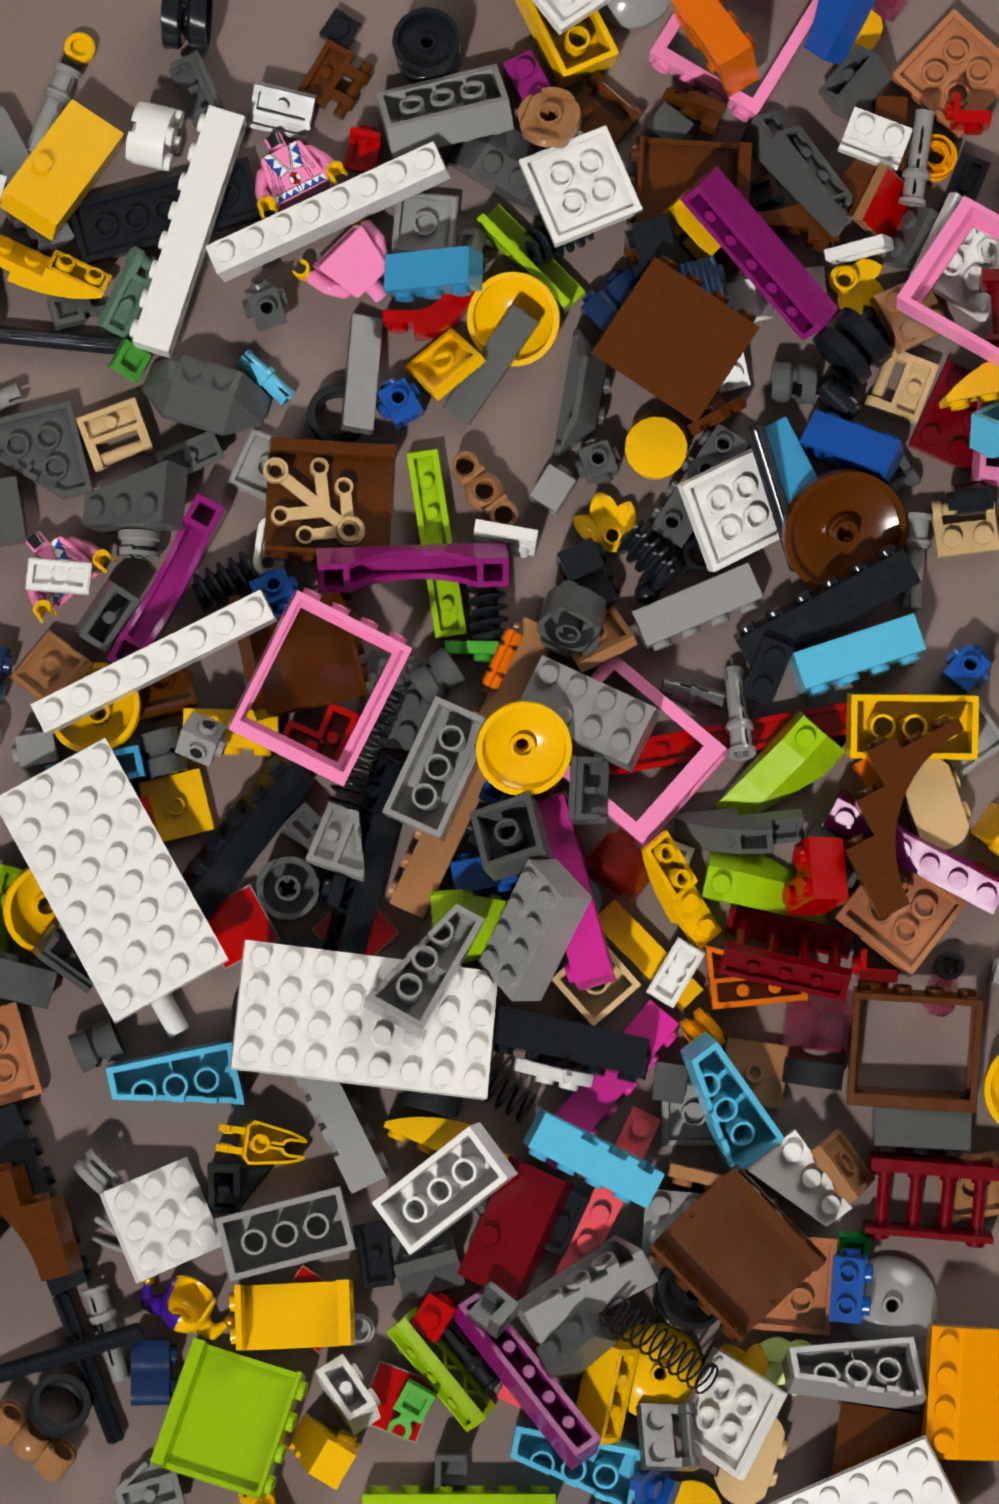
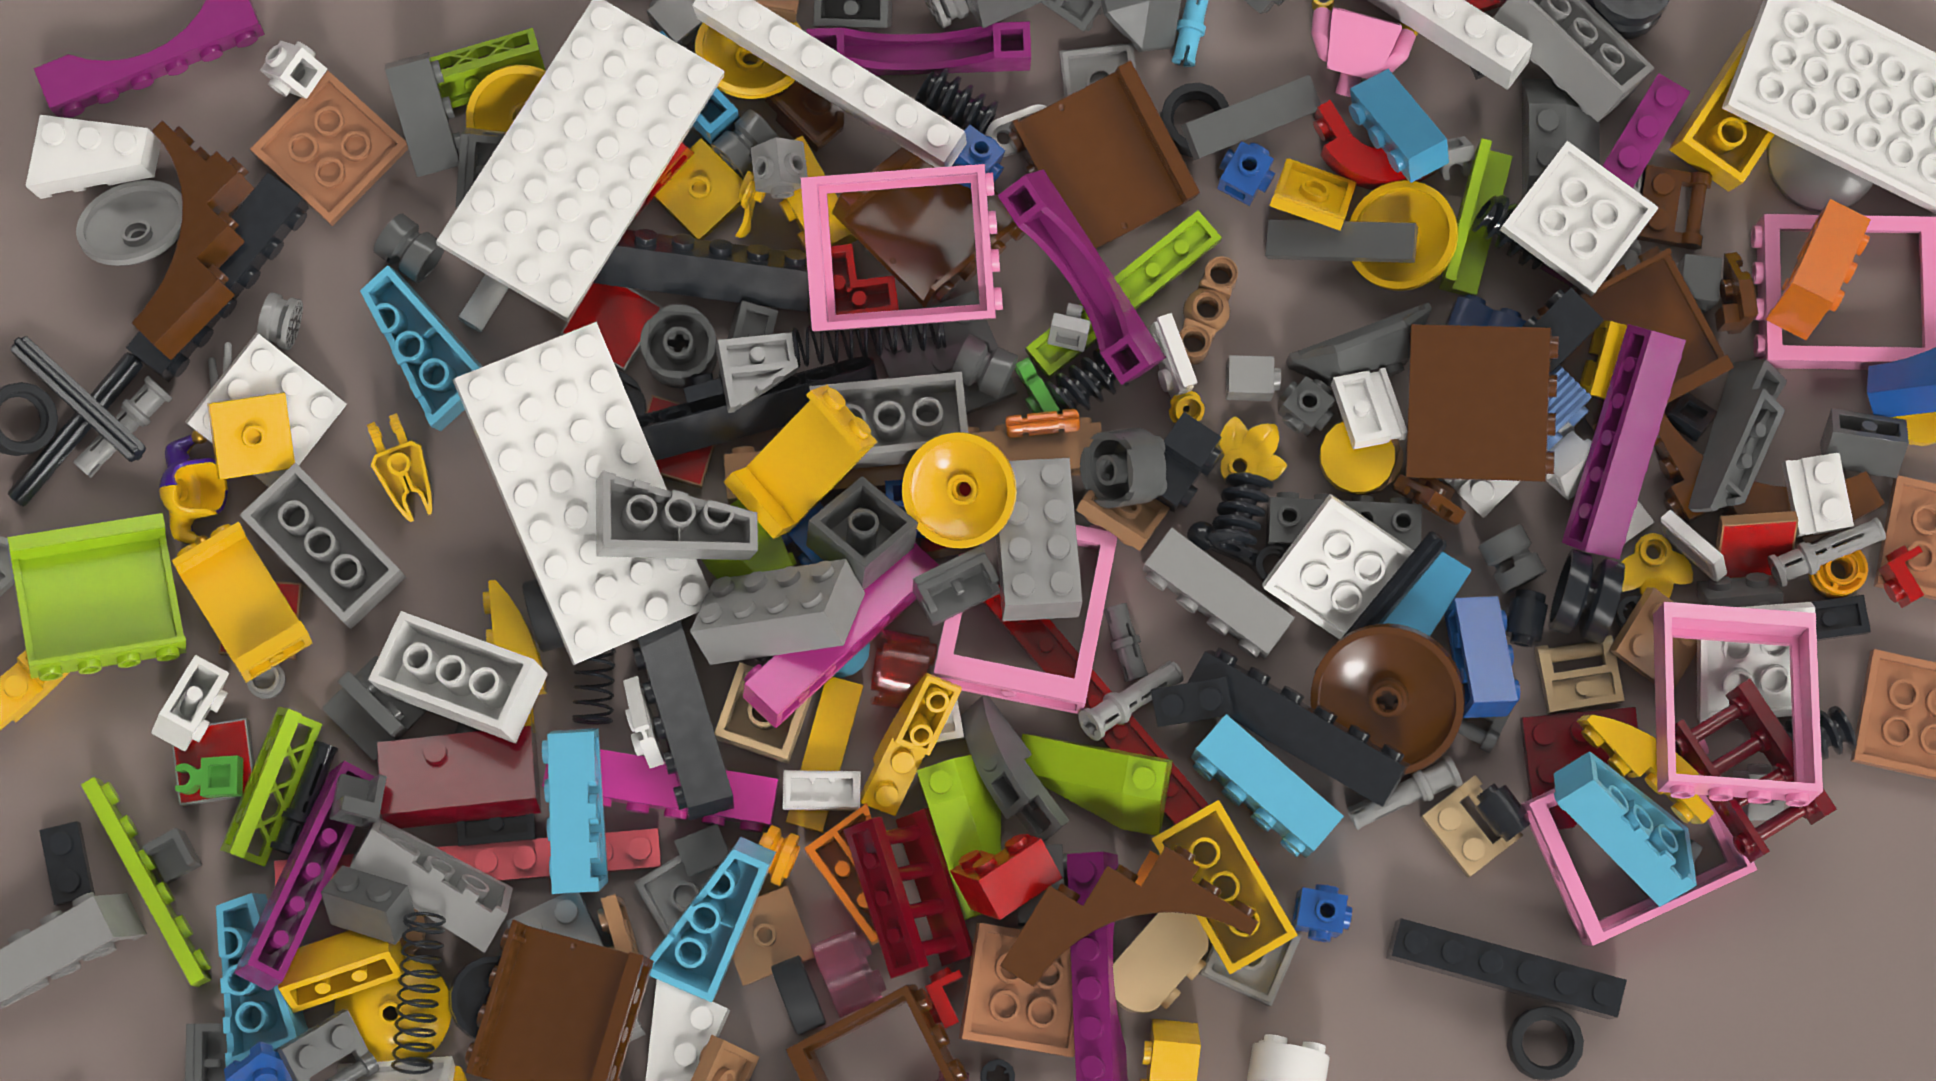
camera: 55 degrees right, 5 degrees down
dark blue brick [130,1338,178,1406] -> none
black slope [207,1162,275,1213] -> none
tan plant [263,457,365,546] -> none
yellow wedge [286,1412,360,1490] -> none
light grey wedge [295,1077,390,1194] -> none
black plate [354,1221,394,1289] -> none
light grey tile [391,192,459,254] -> none
red bracket [410,1291,457,1343] -> none
medium nougat plate [518,87,582,148] -> none
none -> yellow plate [207,392,295,480]
none -> yellow panel [723,385,878,539]
none -> yellow plate [735,171,766,238]
none -> light grey tile [1047,303,1091,352]
none -> yellow plate [1169,391,1205,423]
none -> white plate [1331,368,1408,450]

